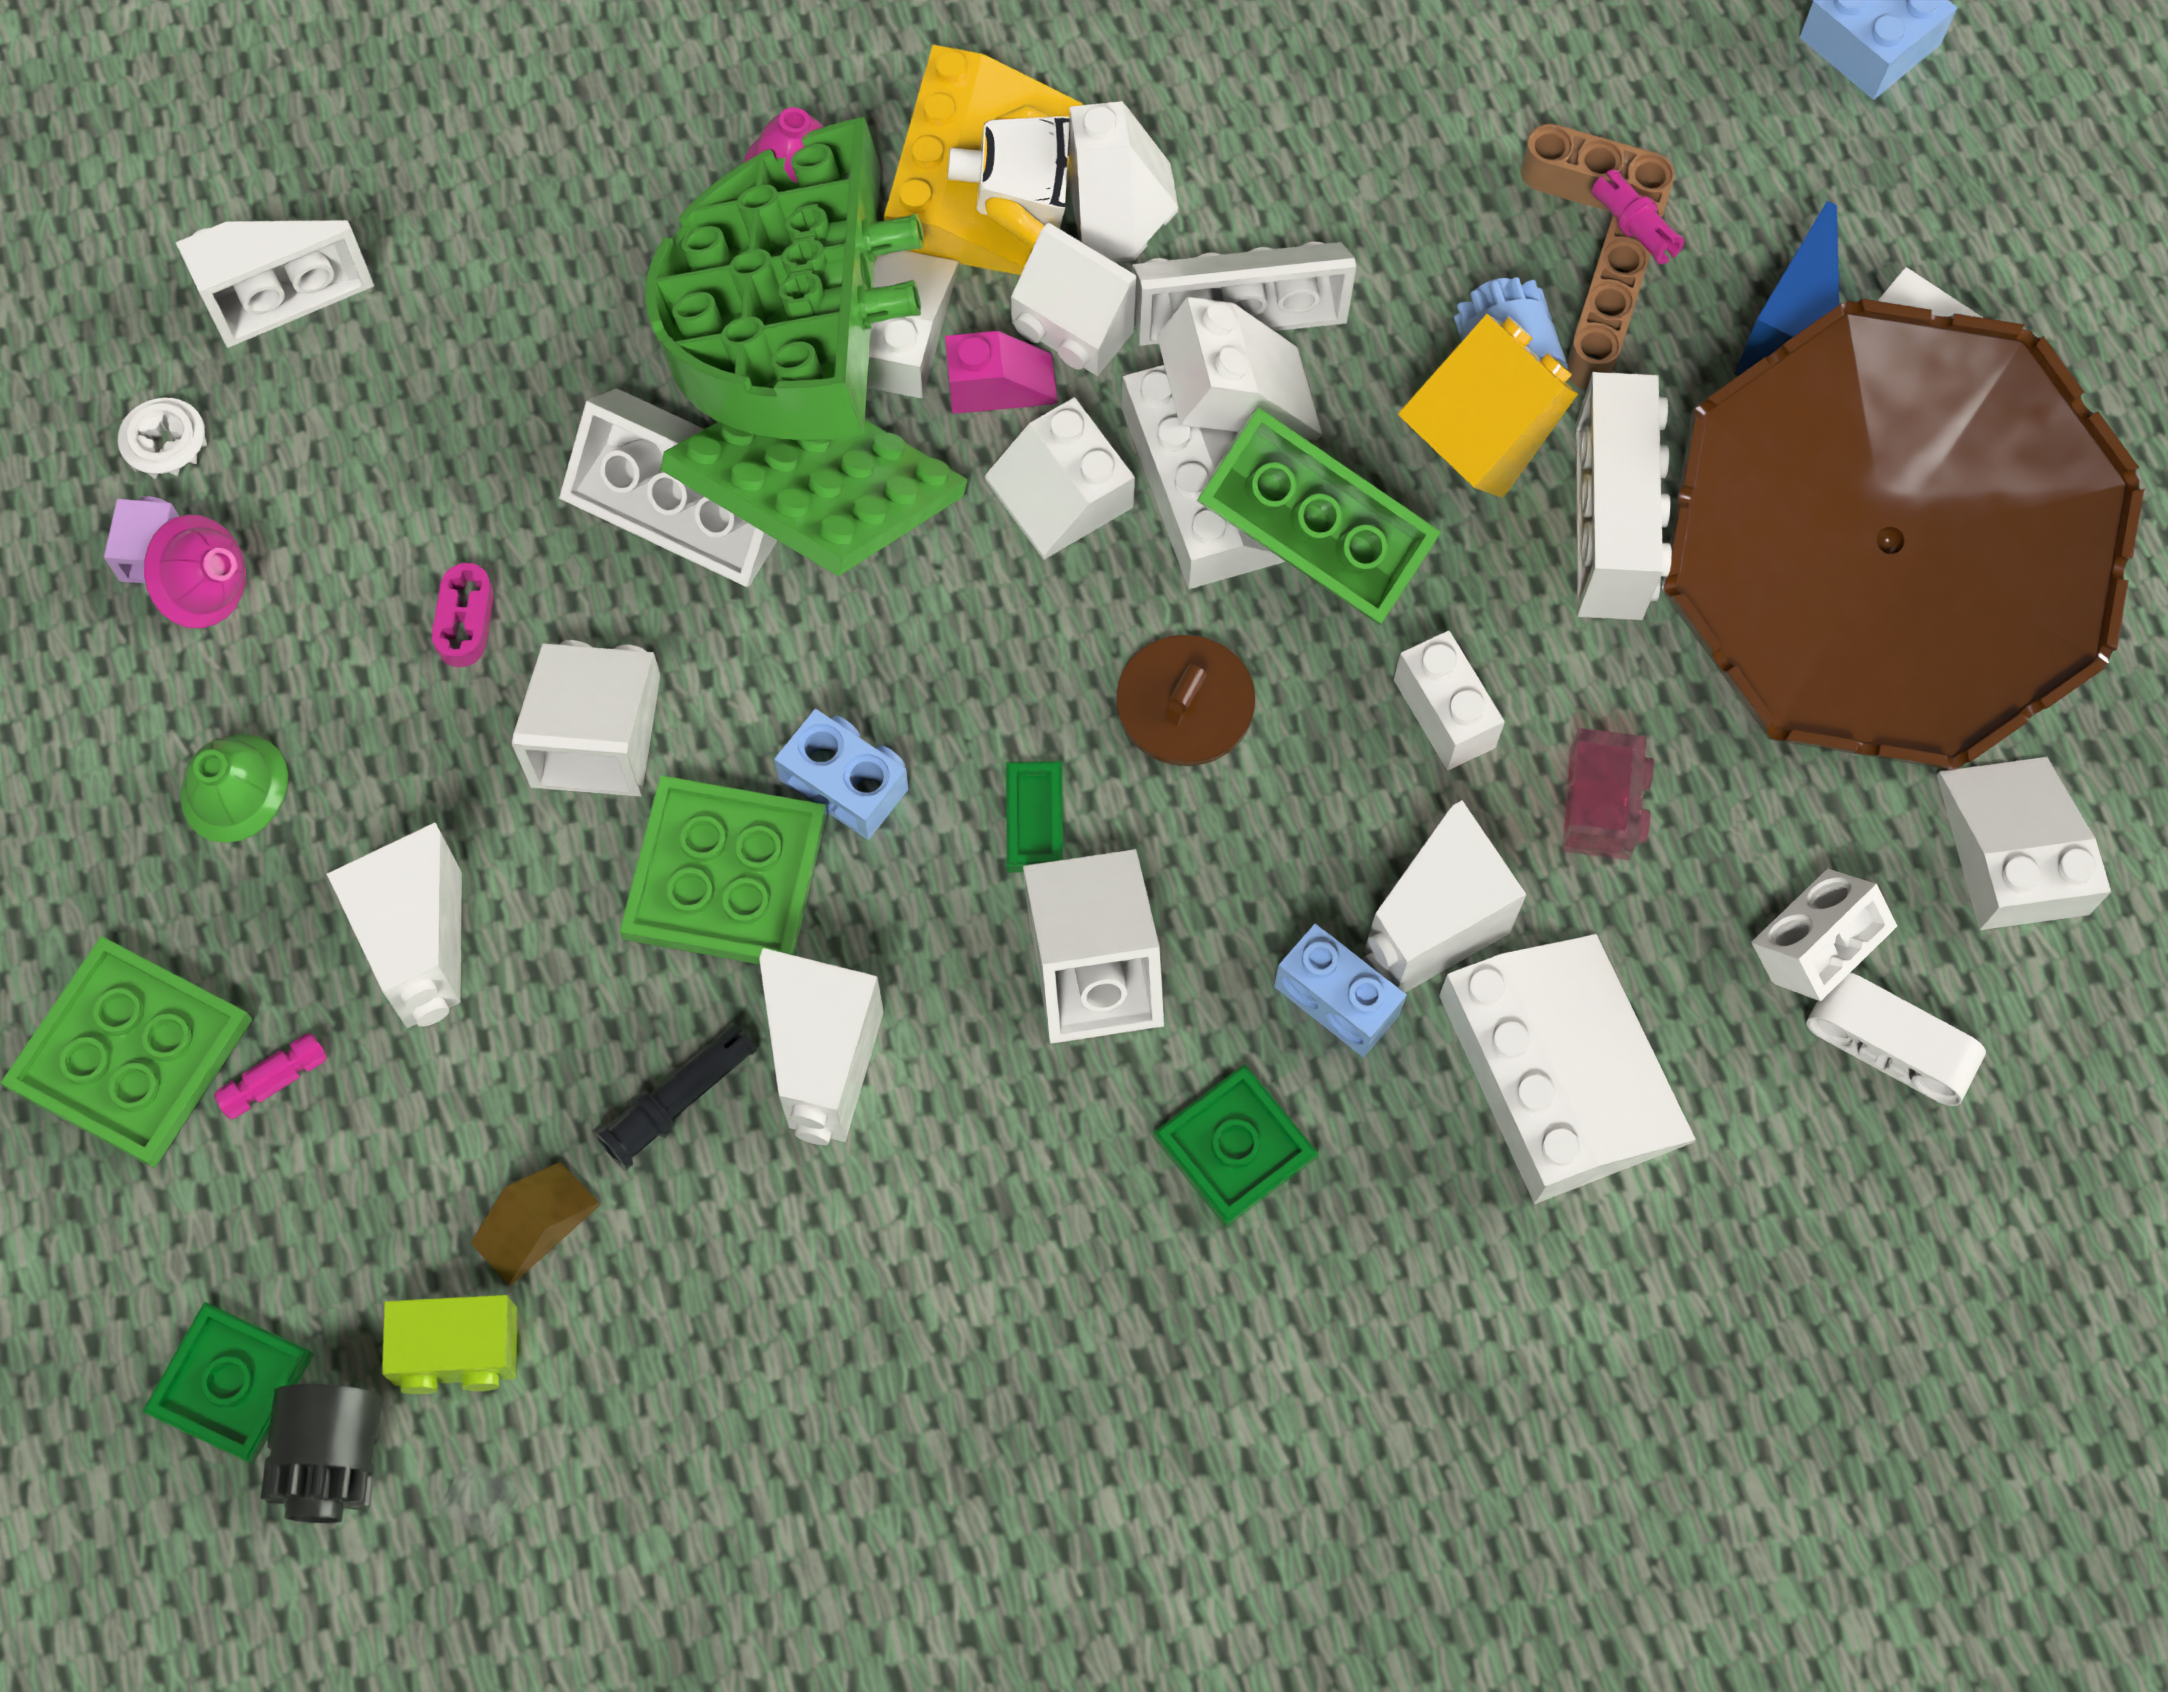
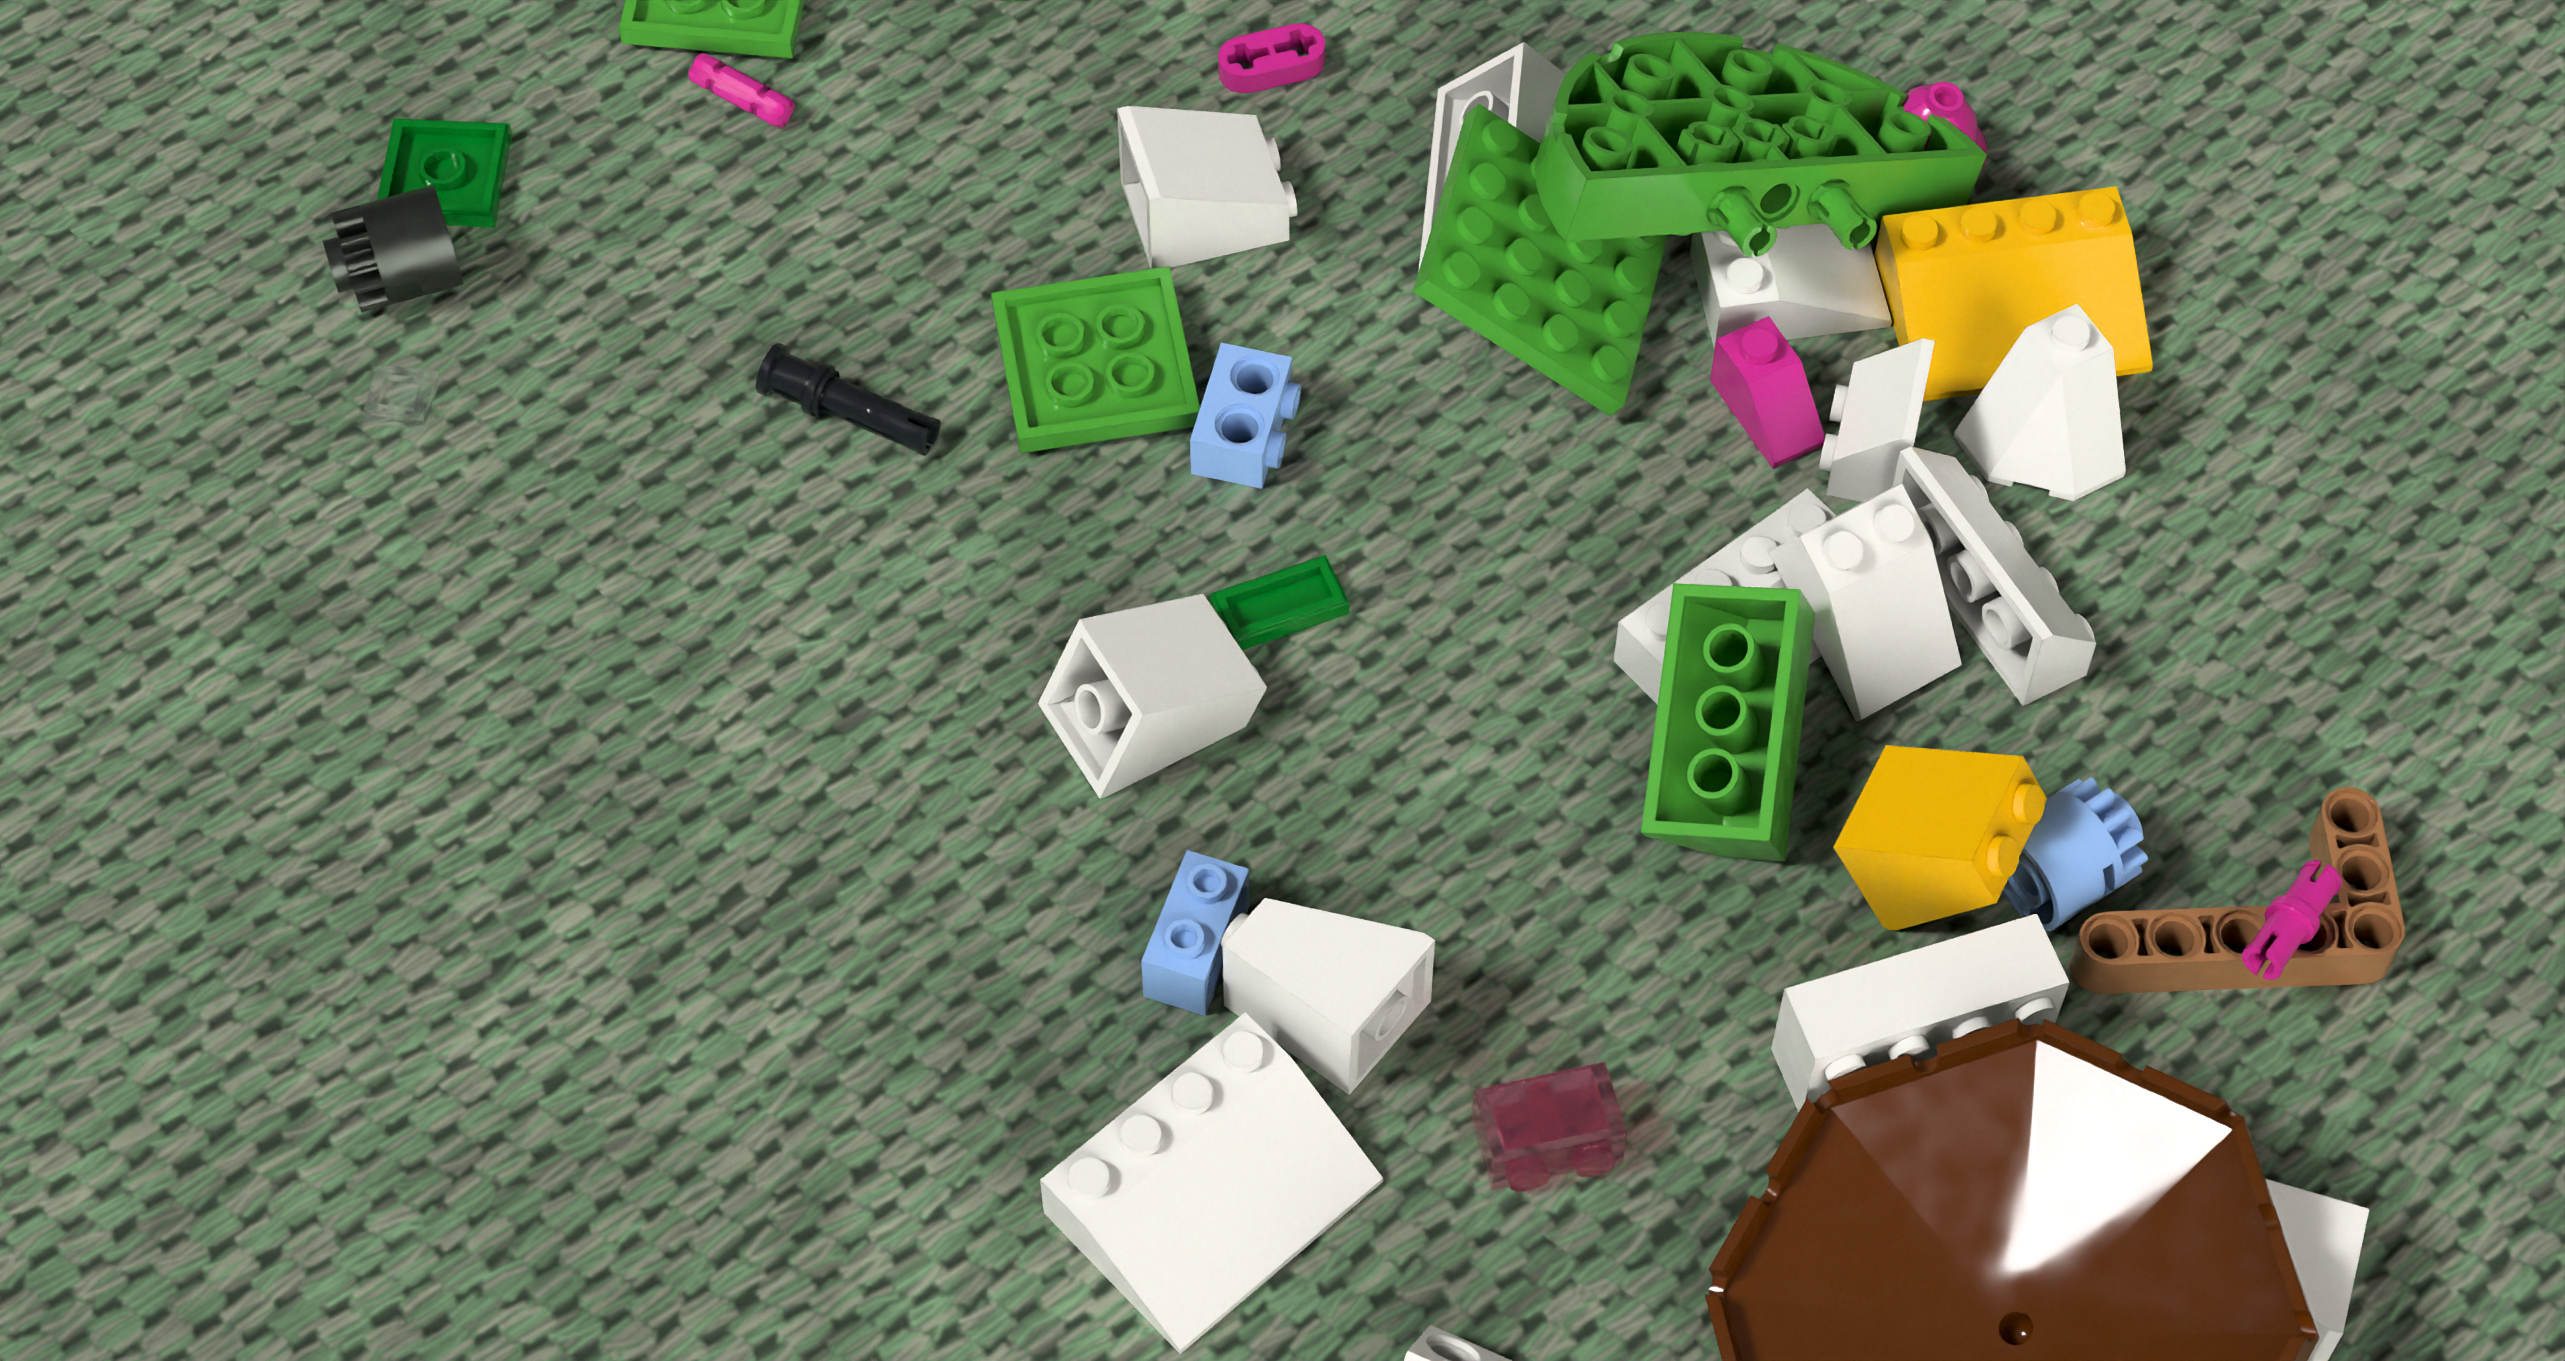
camera: 70 degrees right, 10 degrees down
white slope [327,823,462,1028] -> none
lime brick [382,1295,517,1394] -> none
pearl gold slope [470,1162,600,1287] -> none
white slope [759,948,884,1145] -> none
white torso [947,105,1070,250] -> none
white slope [985,397,1135,560] -> none
reddish brown shield [1116,635,1255,766] -> none
green tile [1153,1064,1319,1228] -> none
white brick [1394,630,1505,771] -> none
blue slope [1734,201,1839,376] -> none

